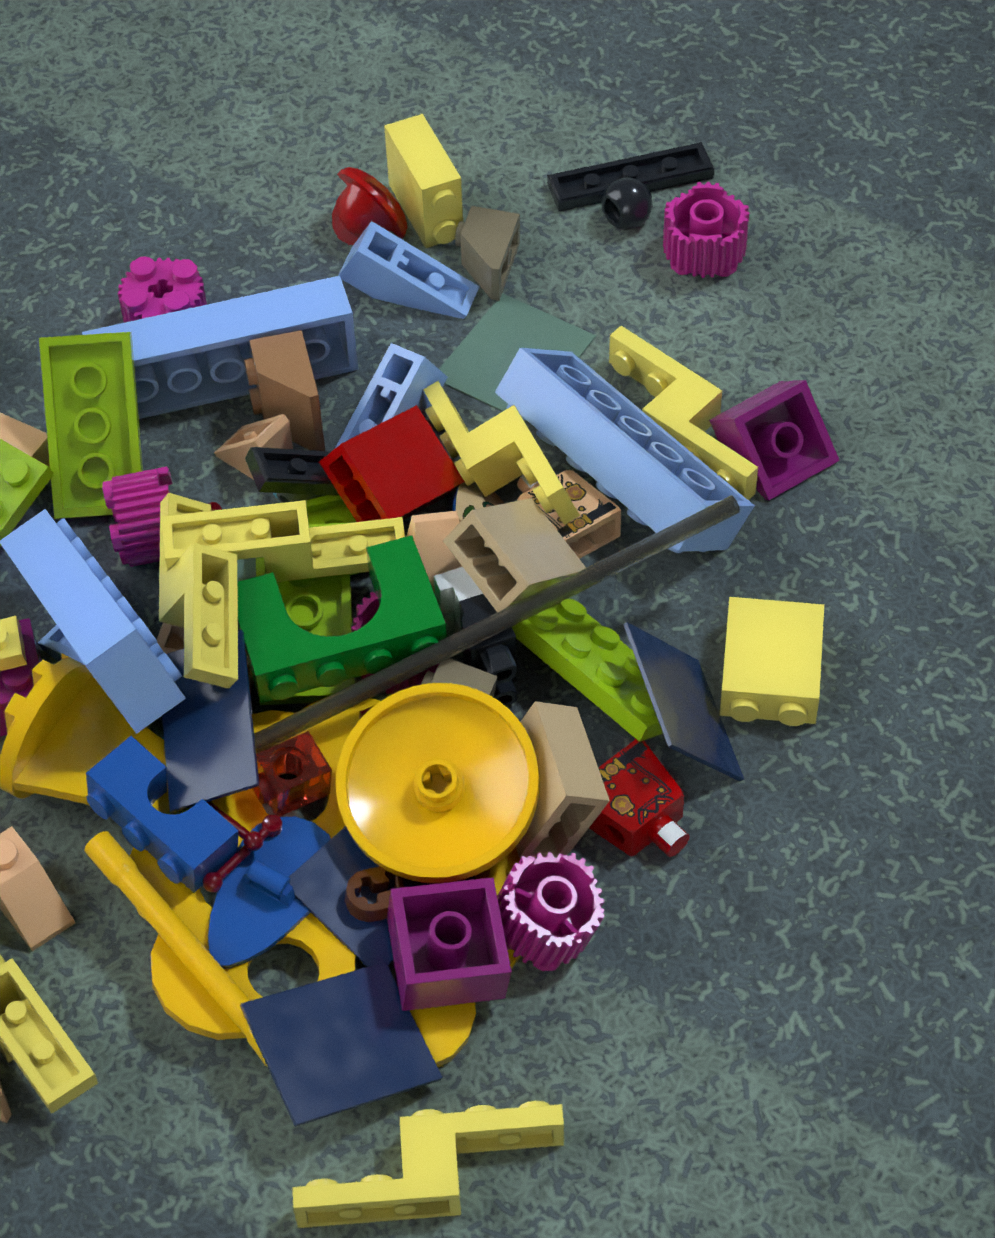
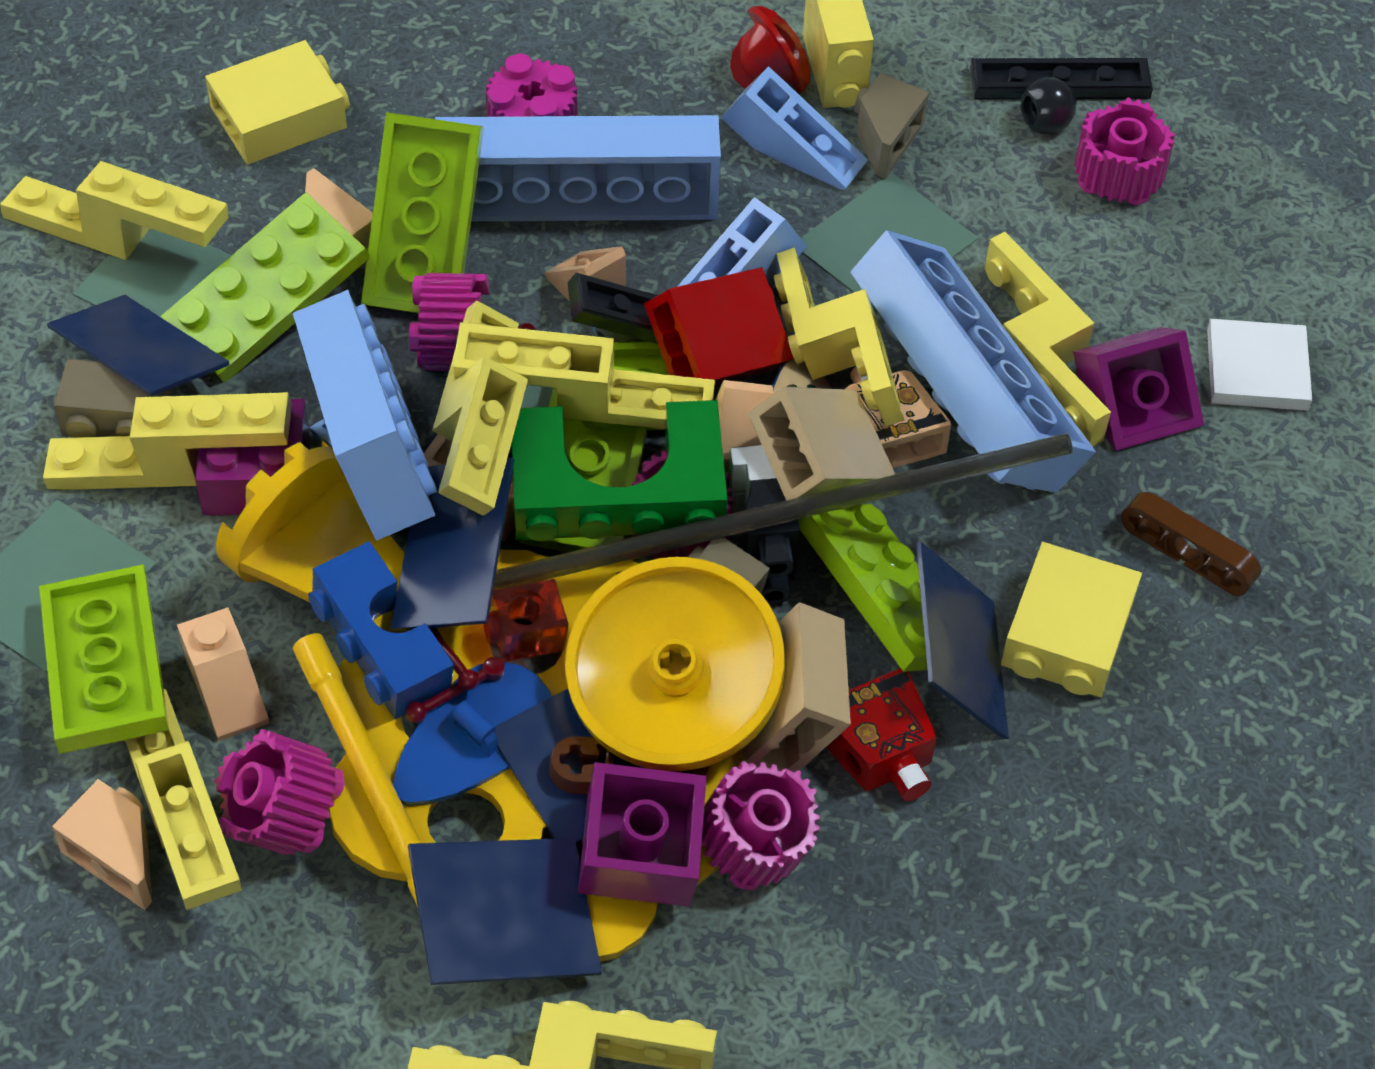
camera: 10 degrees right, 0 degrees up
medium nougat slope [244,330,325,451] -> none
none -> dark pink brick [214,729,345,855]
none -> reddish brown beam [1121,492,1261,596]
none -> white tile [1207,319,1312,411]

